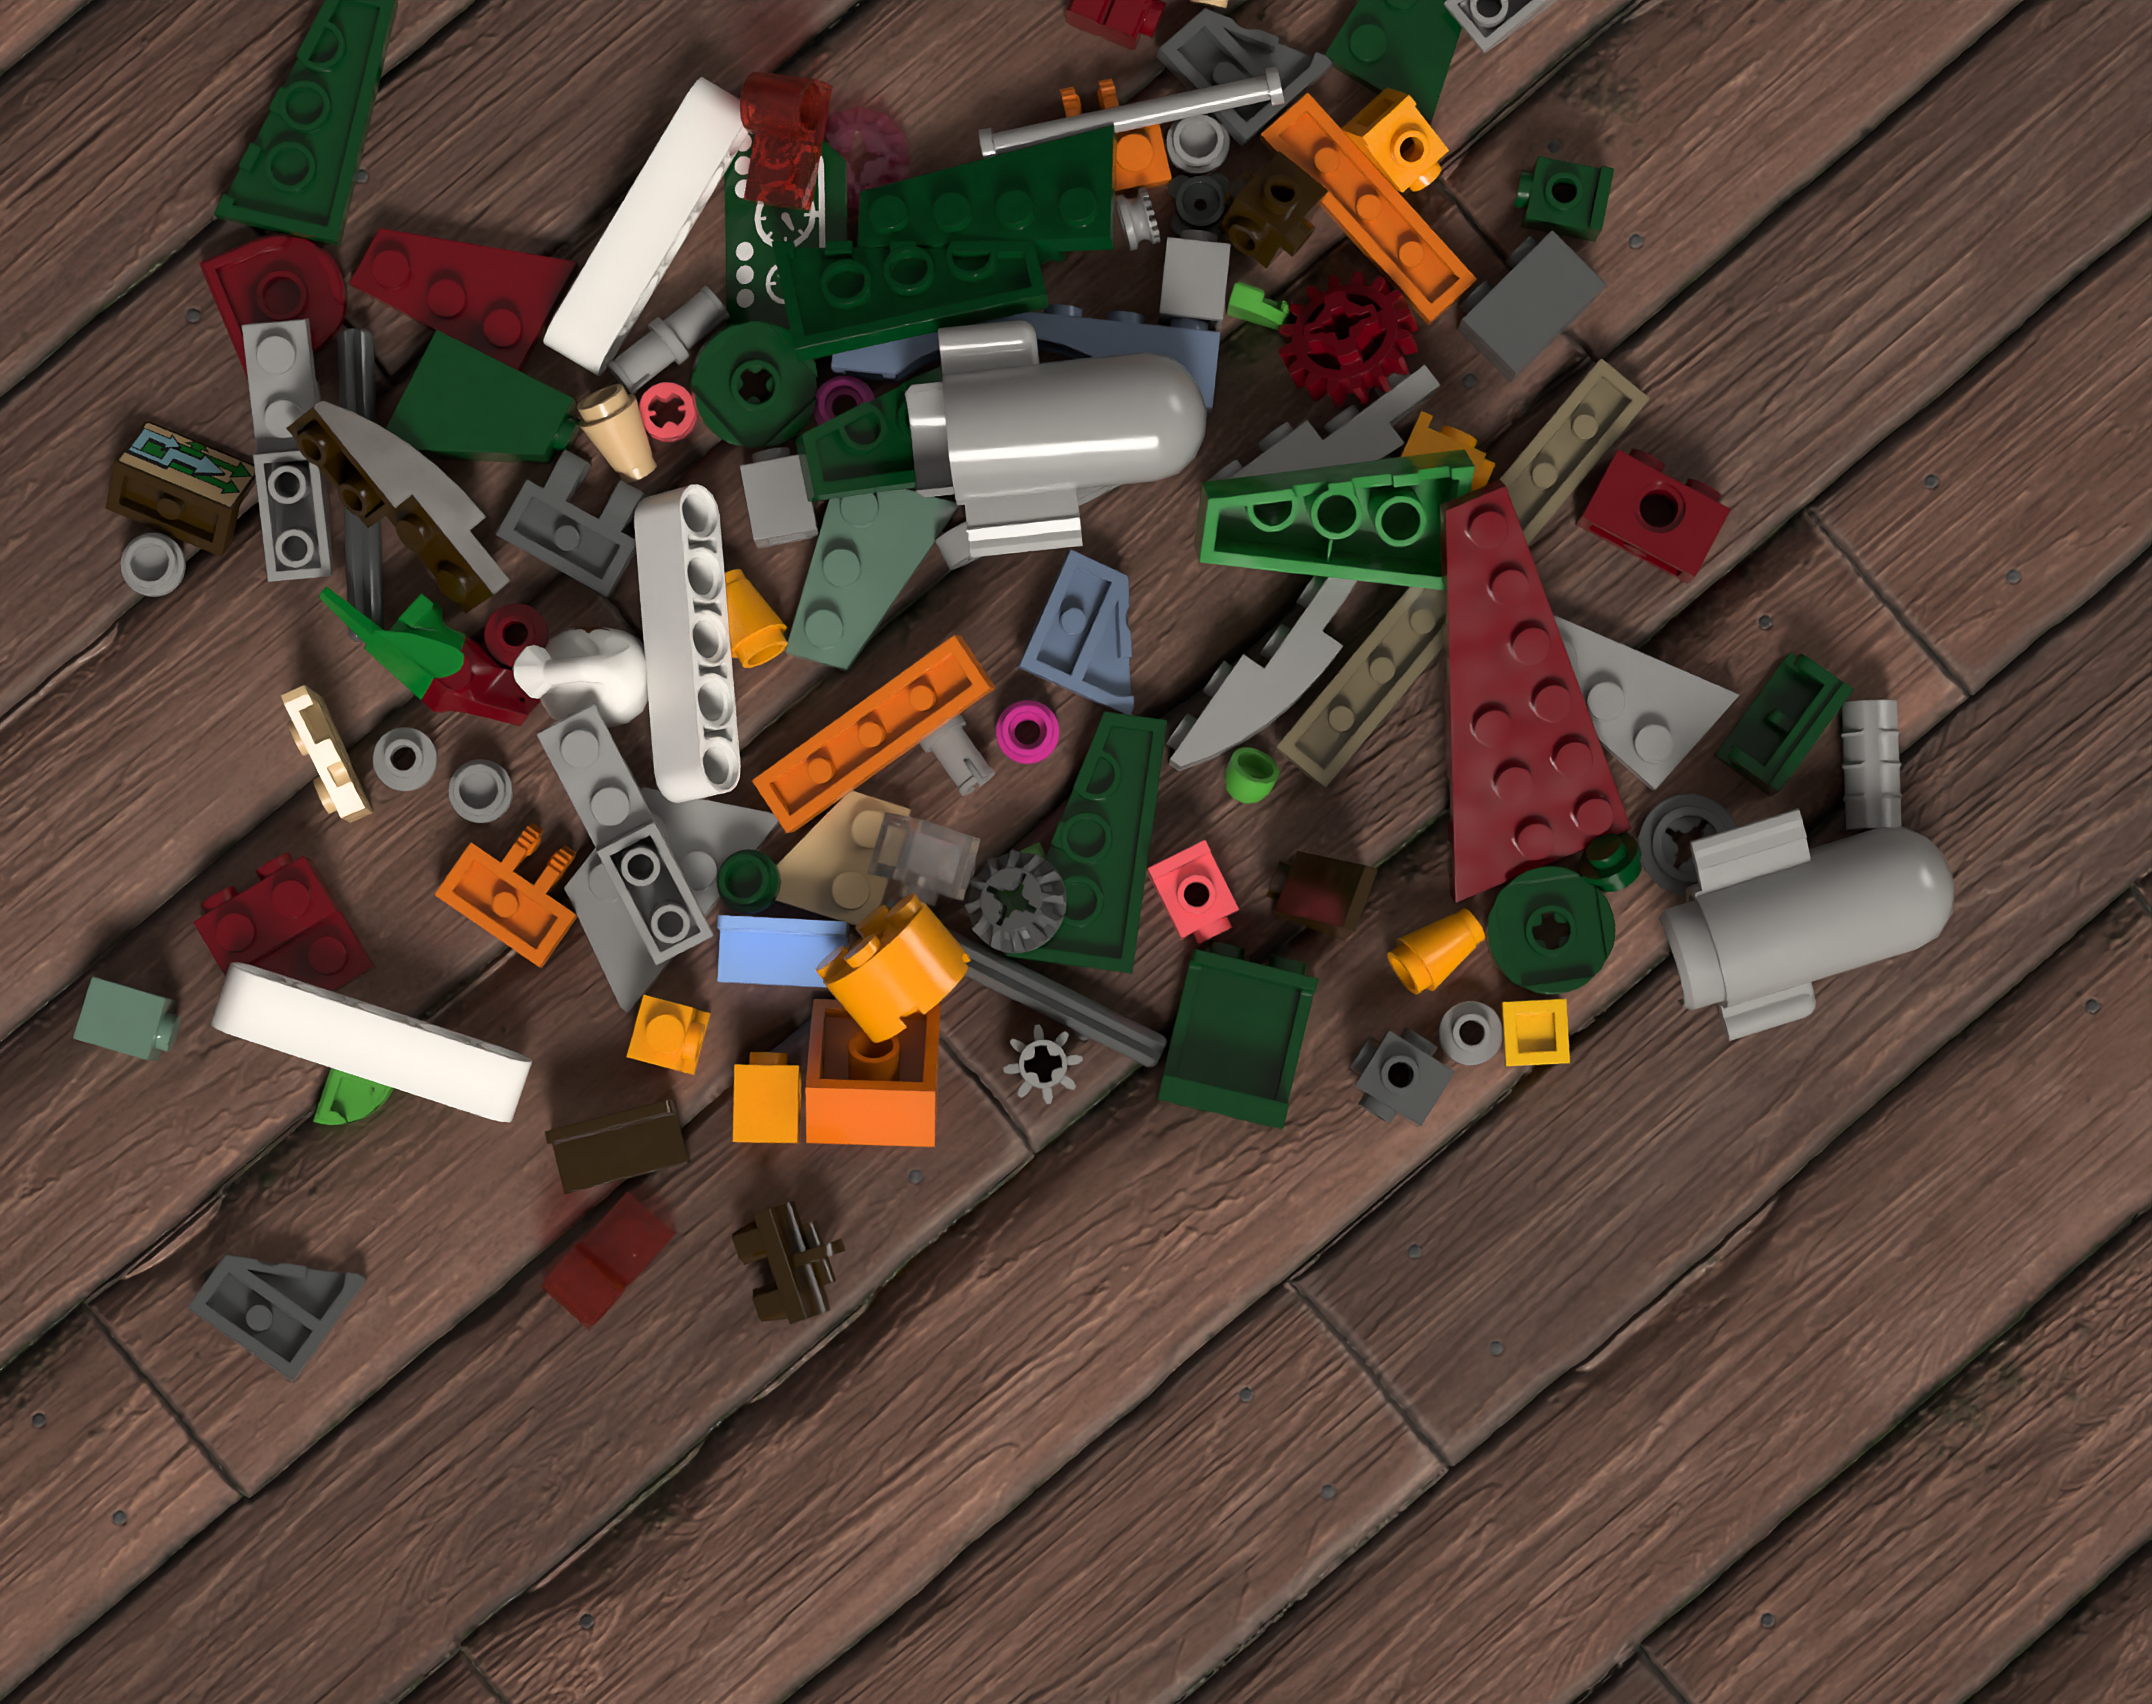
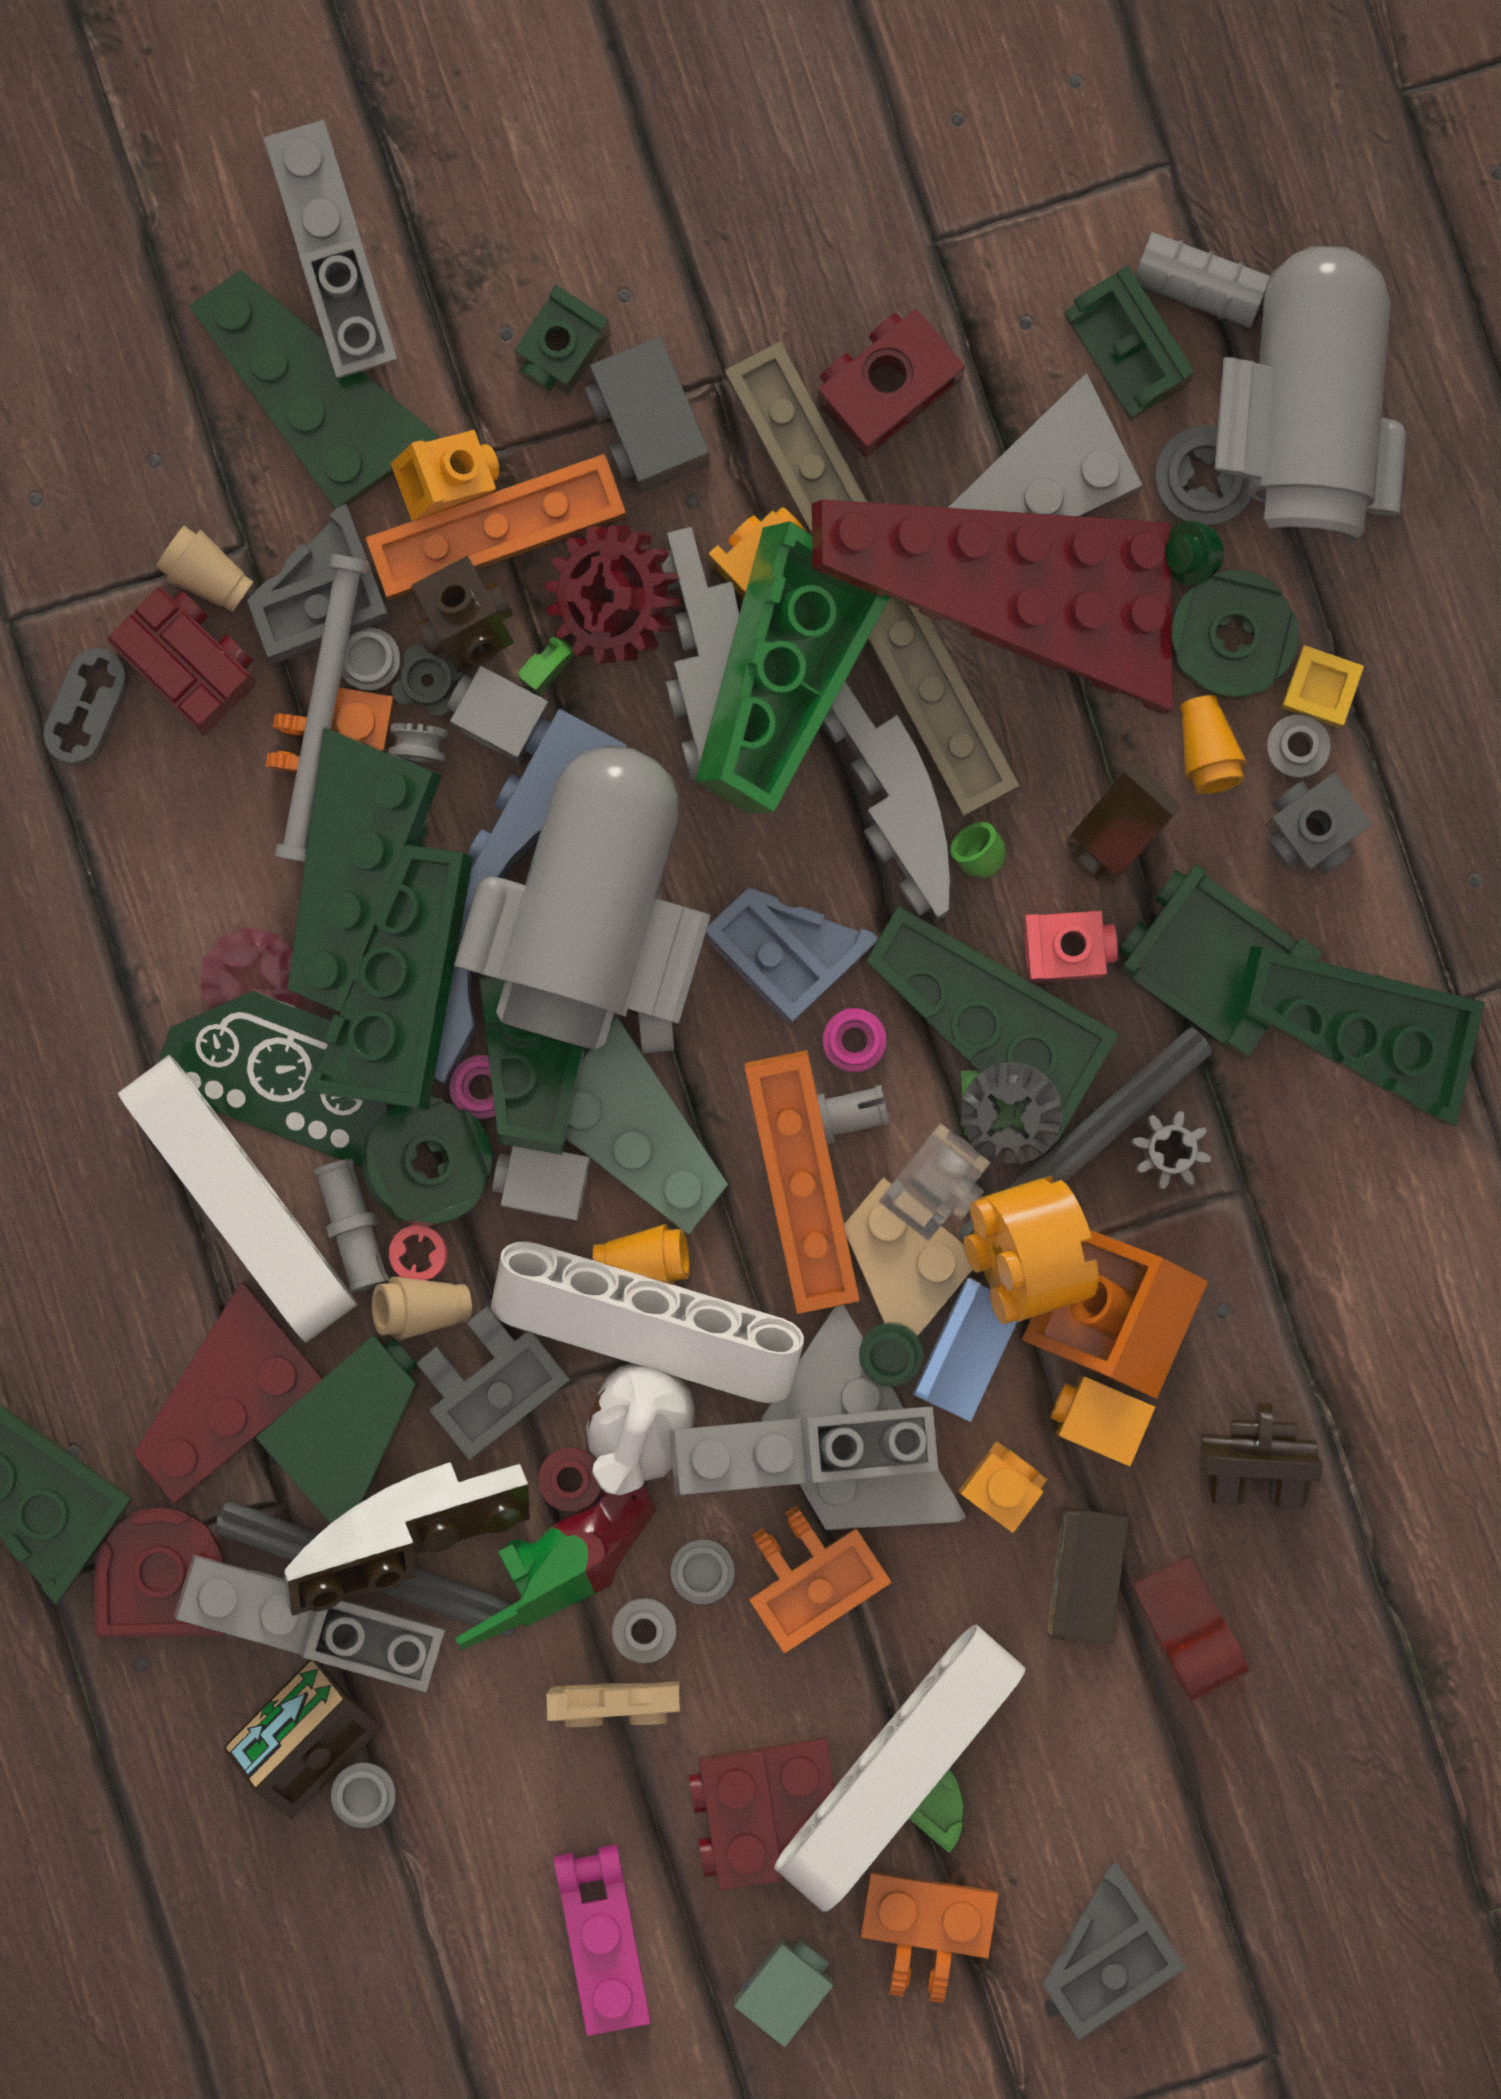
camera: 65 degrees left, 0 degrees up
clear red plate [740,72,833,211] -> none
none -> dark pink plate [554,1844,651,2036]
none -> orange hinge [860,1871,998,2003]
none -> dark green wing [1236,946,1485,1126]

